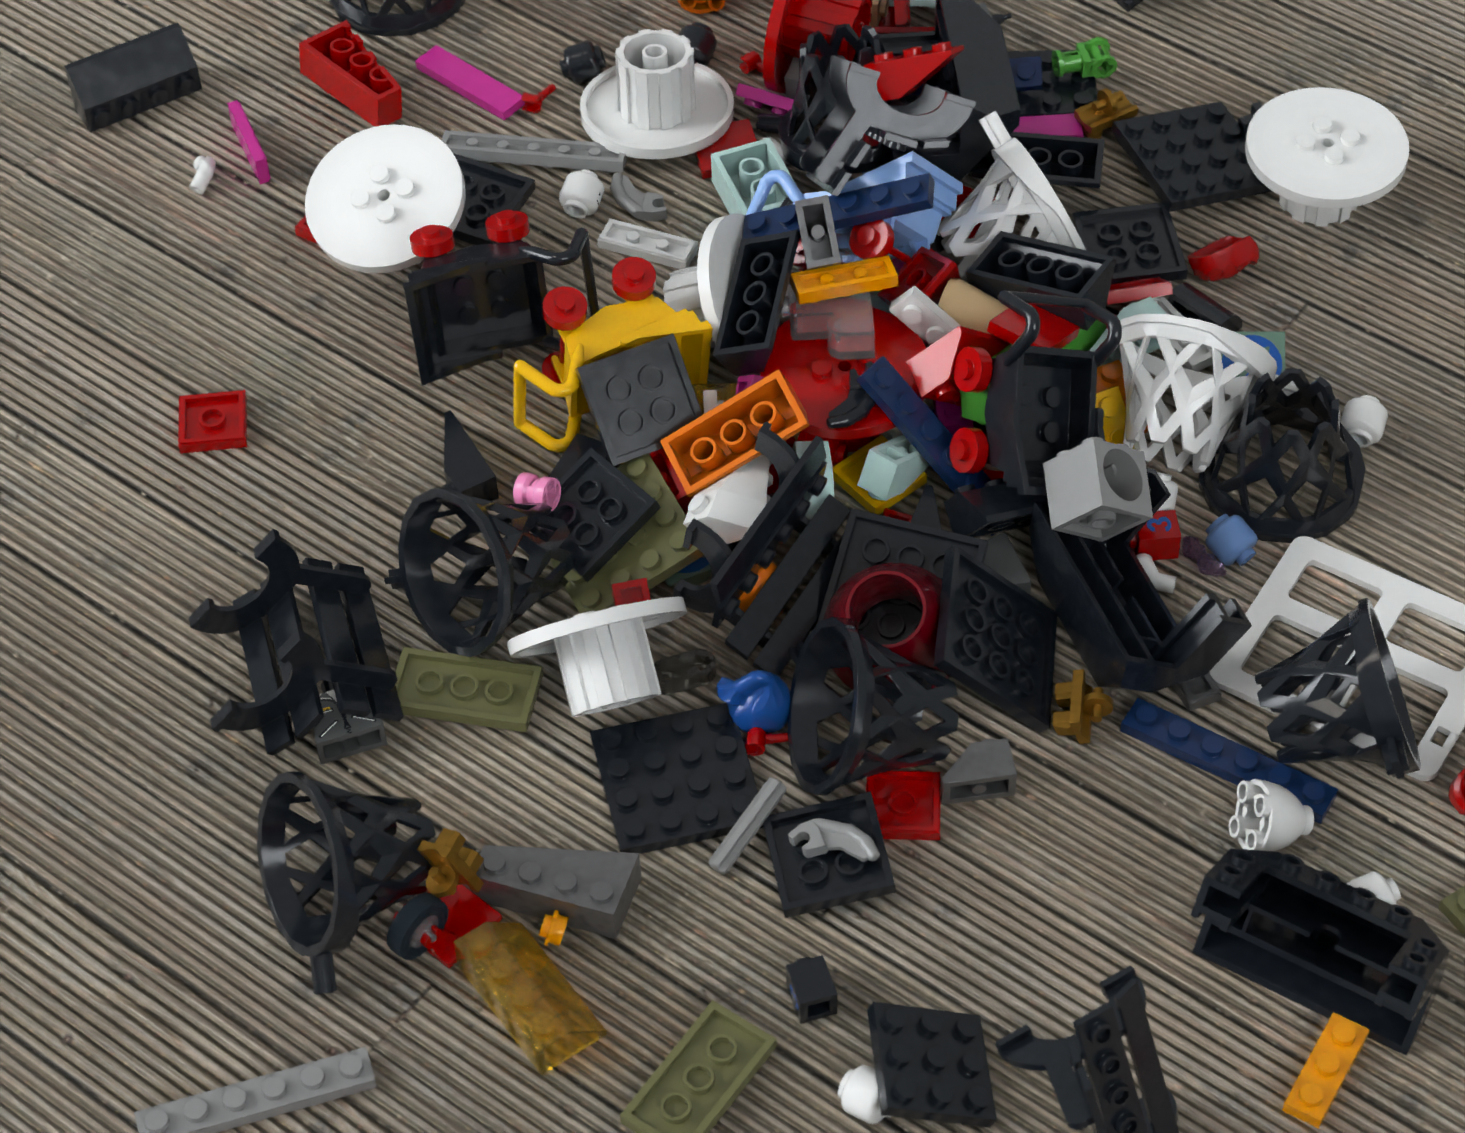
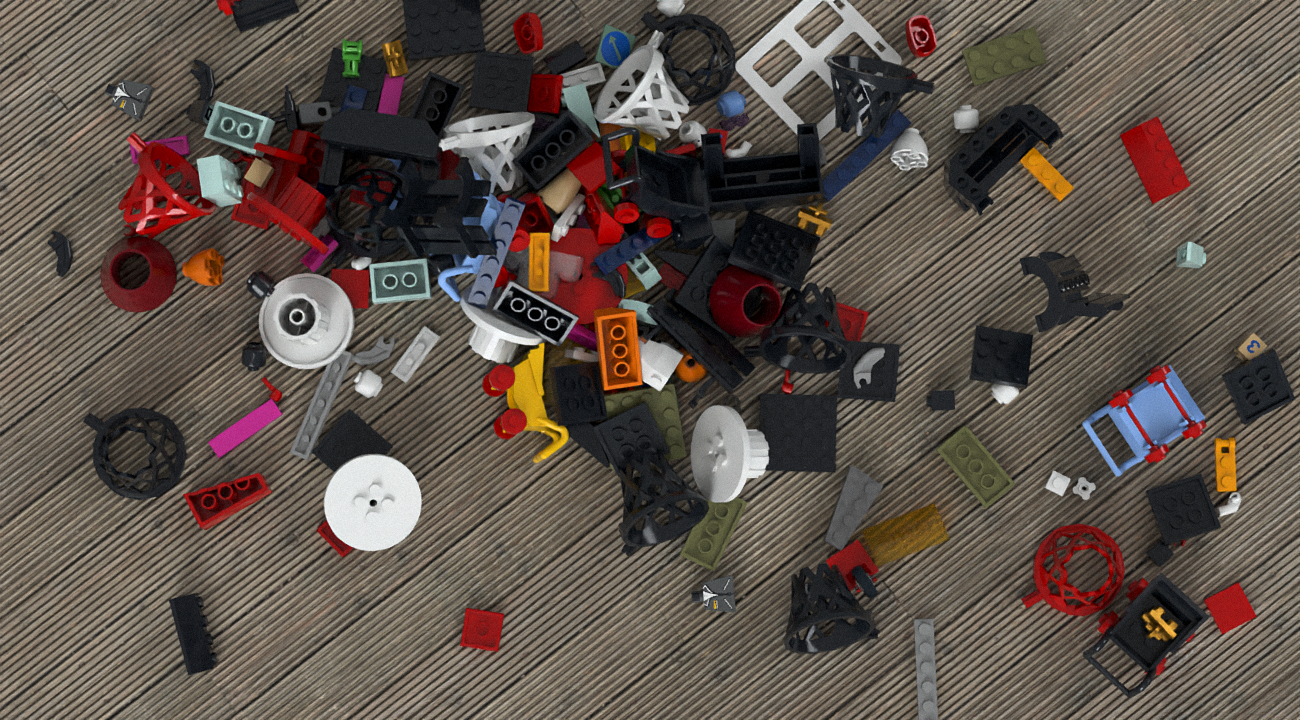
camera: 75 degrees left, 35 degrees up
white arm [189,155,216,194] -> none
black piece [189,529,404,756] -> none
dark pink tile [227,100,271,184] -> none
black piece [403,210,599,386] -> none
pearl gold hips [417,828,484,898] -> none
black slope [442,410,499,501] -> none
bright pink wheel [513,472,561,511] -> none
light orange plate [538,909,569,946] -> none
red plate [611,578,651,606] -> none
light grey axle [708,778,787,874] -> none
blue piece [716,670,790,733] -> none
red hand [739,51,763,74] -> none
flat silver slope [795,195,841,270] -> none
red slope [863,41,964,101] -> none
flat silver slope [941,738,1017,805] -> none
light grey brick [1043,437,1153,542] -> none

